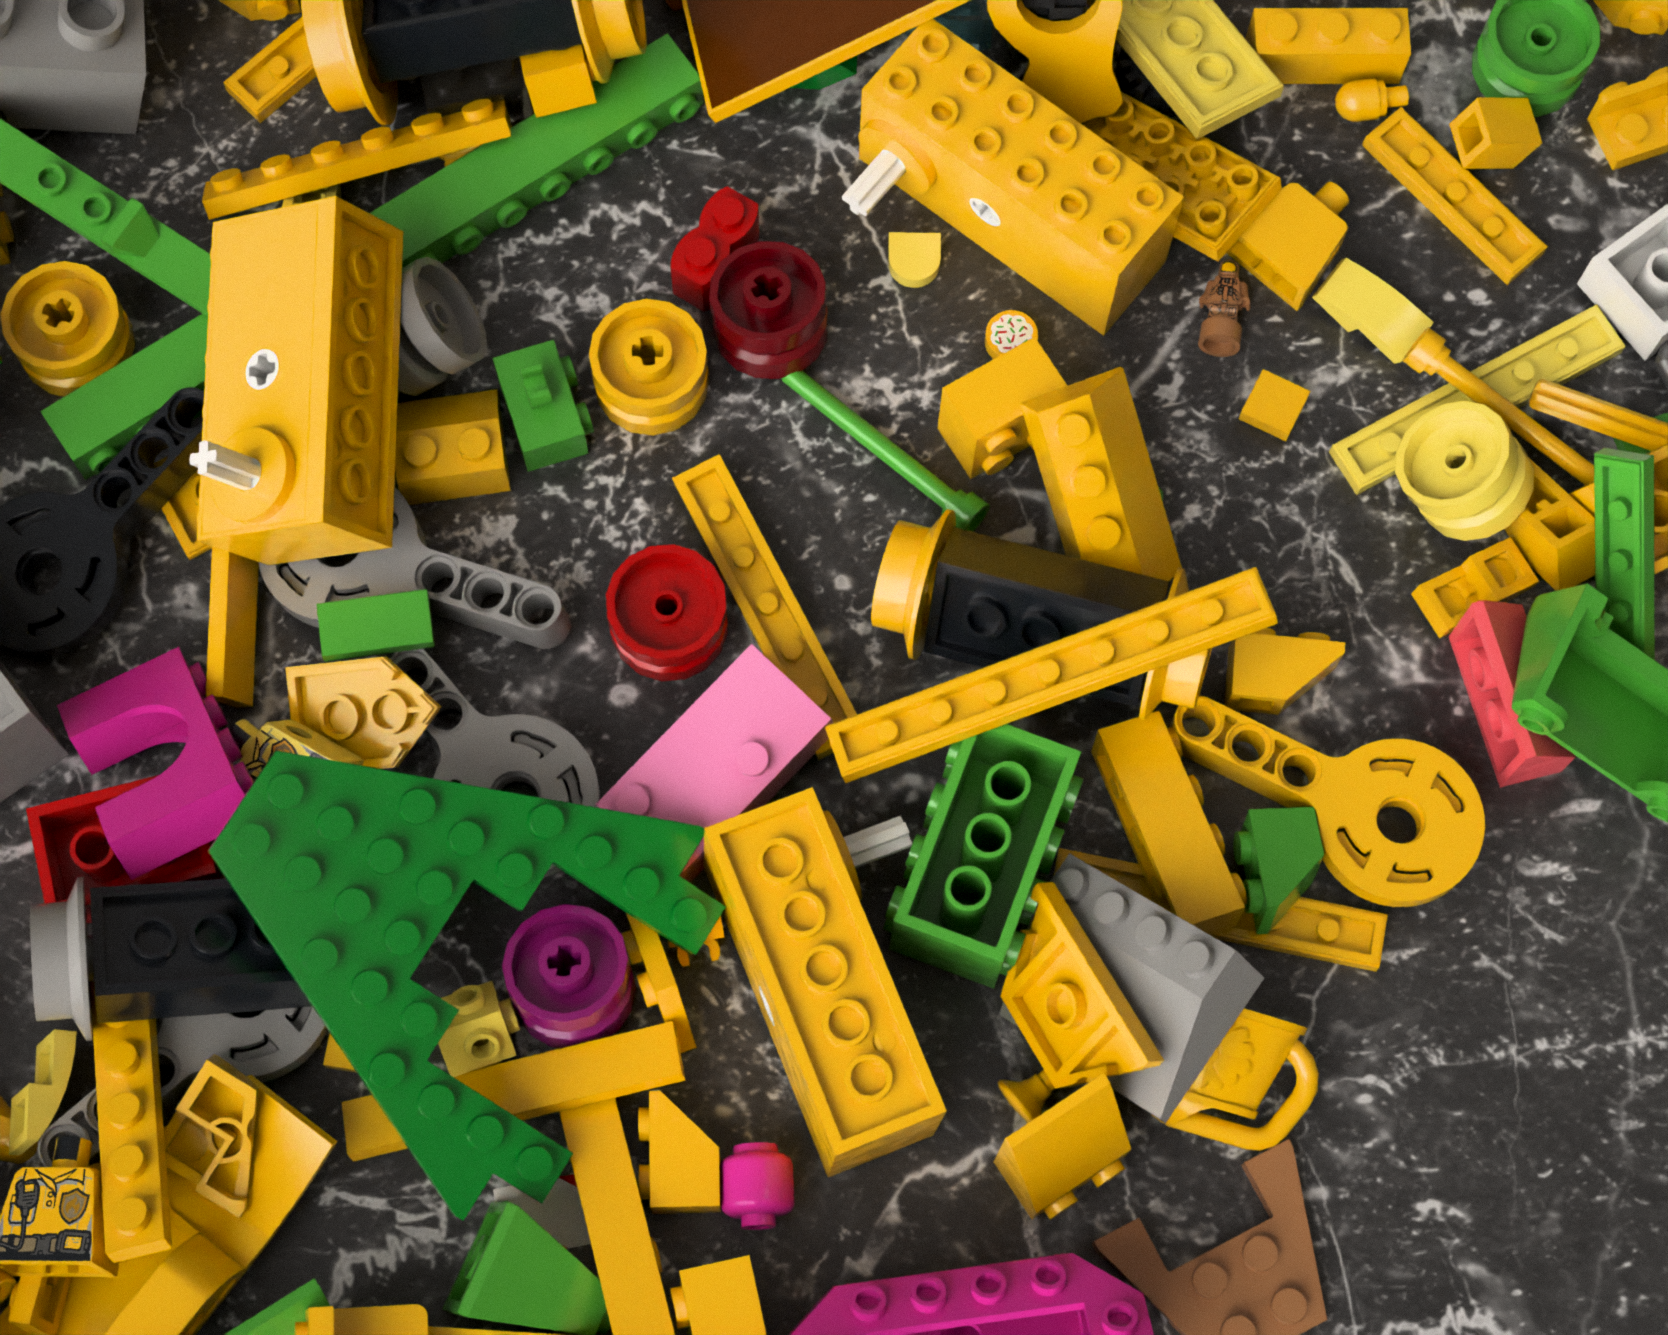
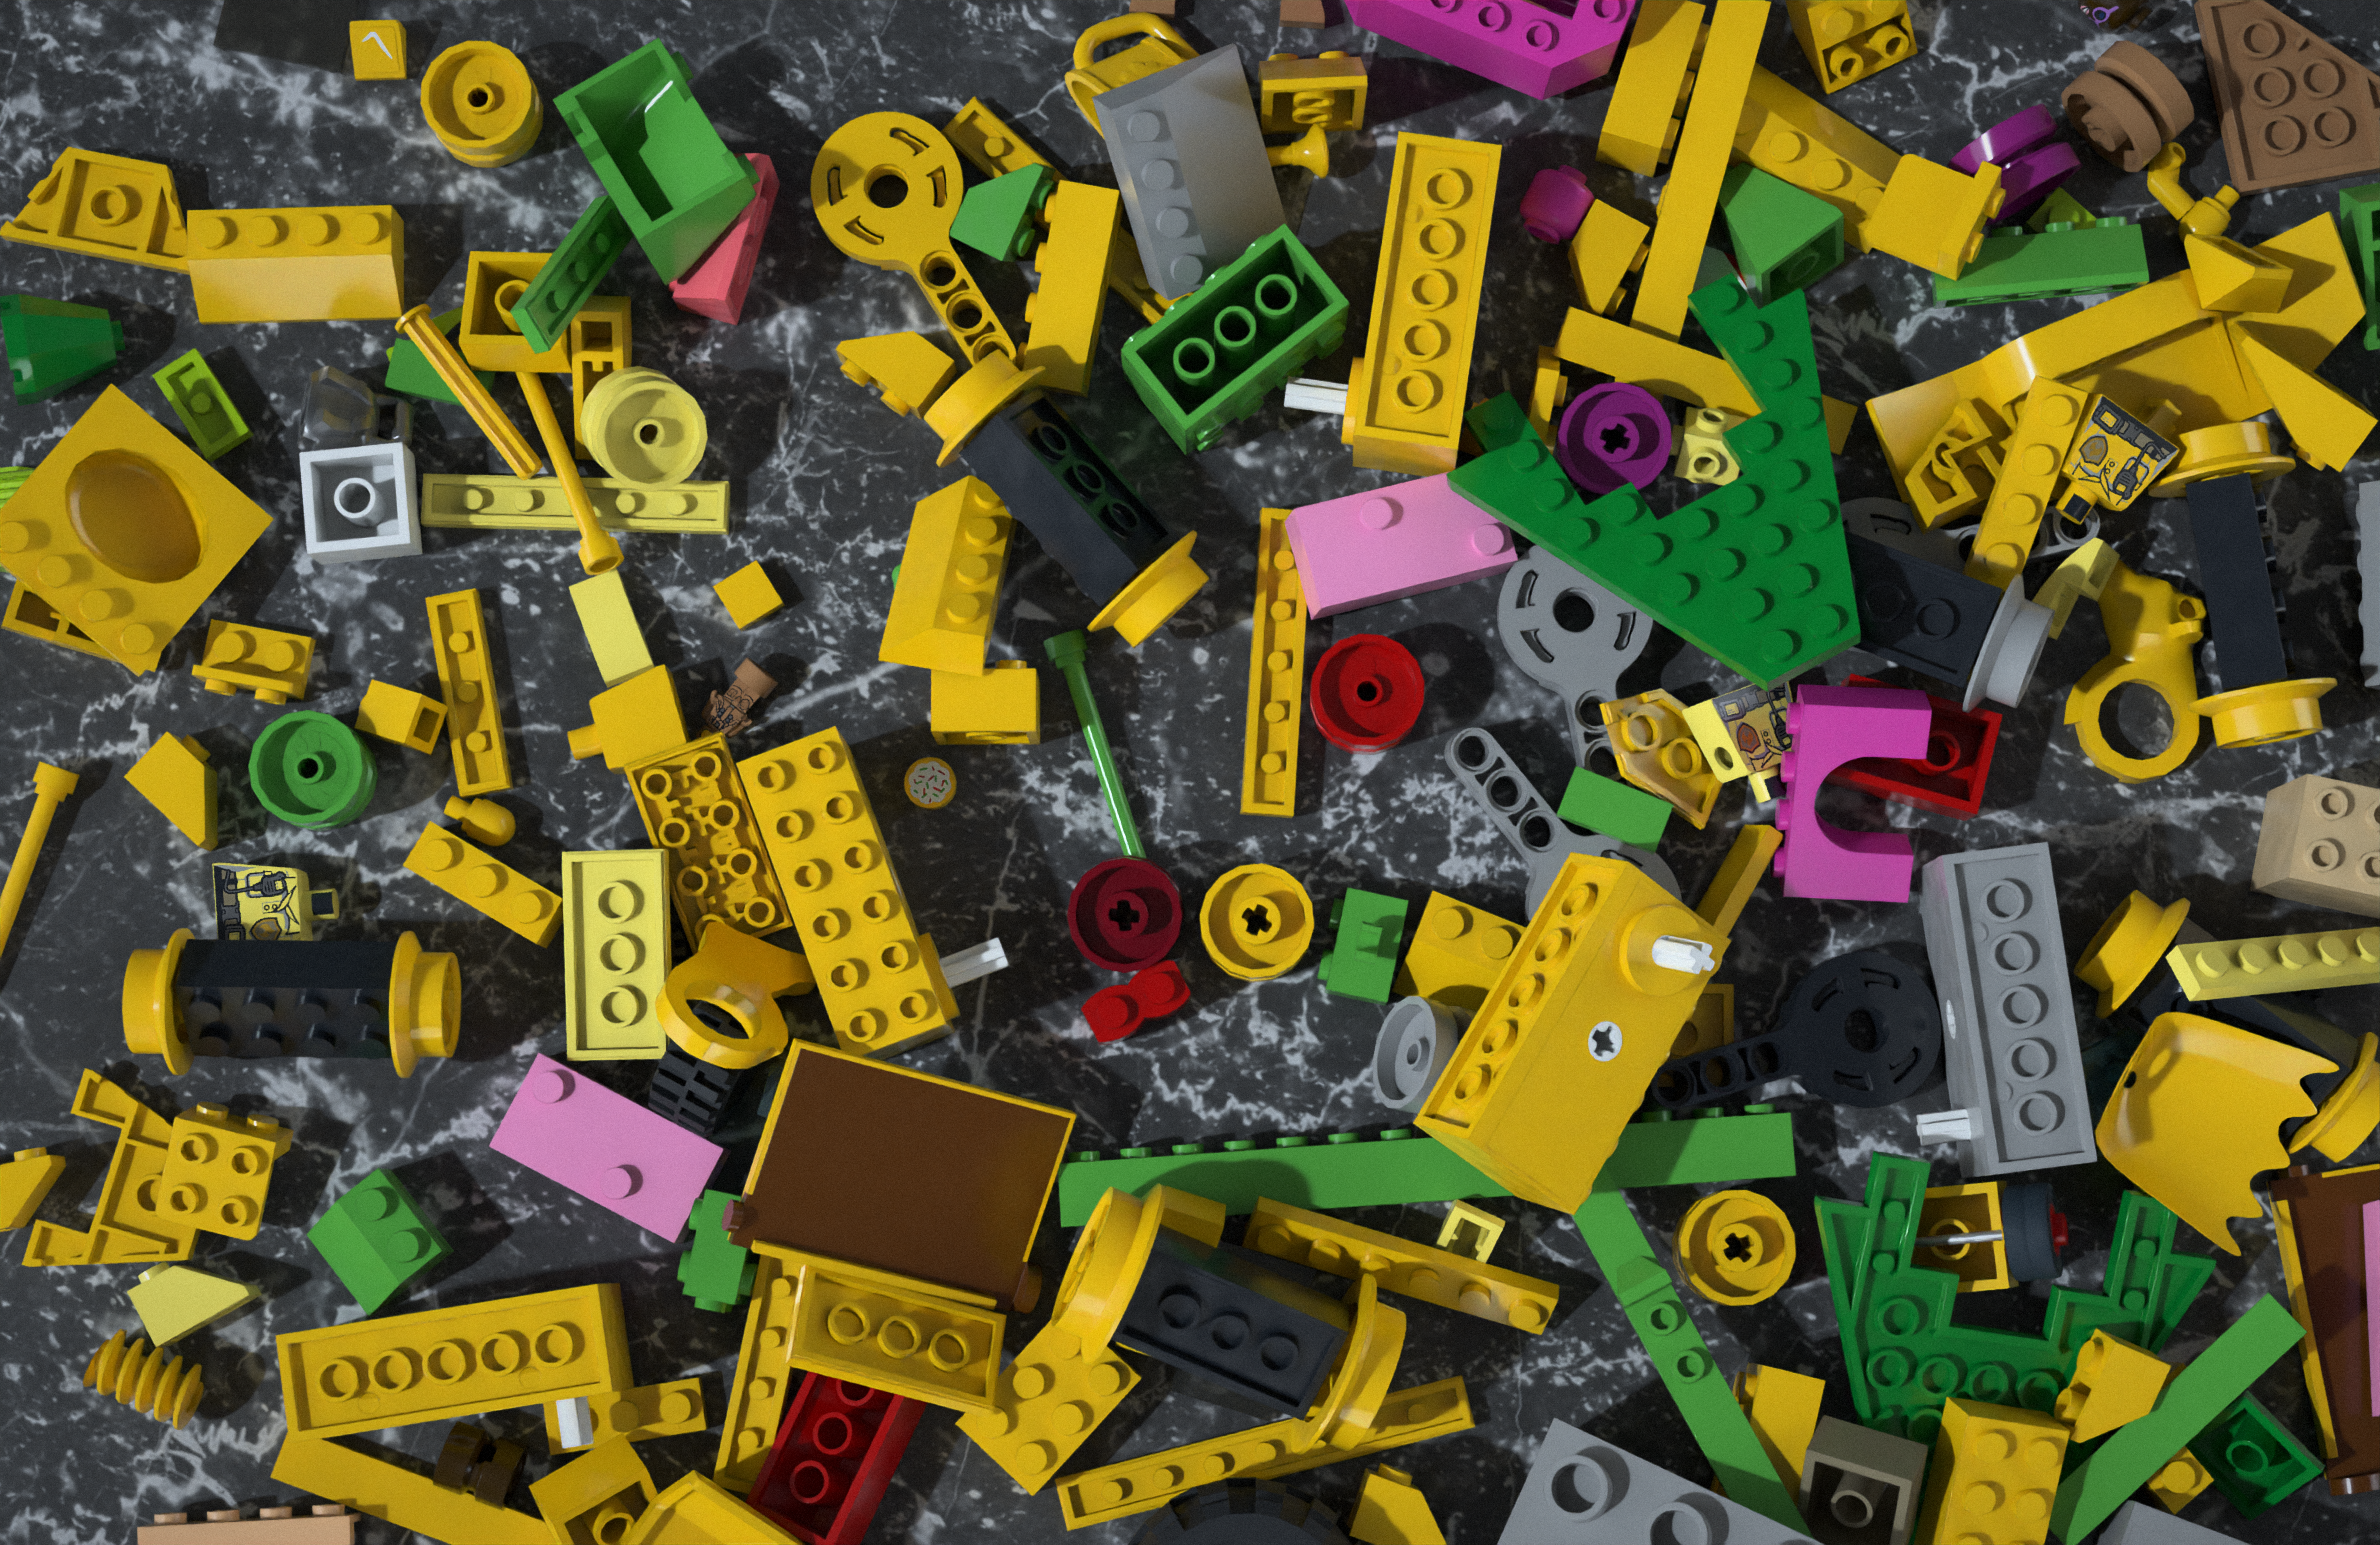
camera: 145 degrees left, 10 degrees up
yellow tile [825,567,1278,783] -> none
light yellow tile [888,232,941,288] -> none
yellow wing [1000,882,1164,1089] -> none
yellow slope [1411,537,1540,639] -> none

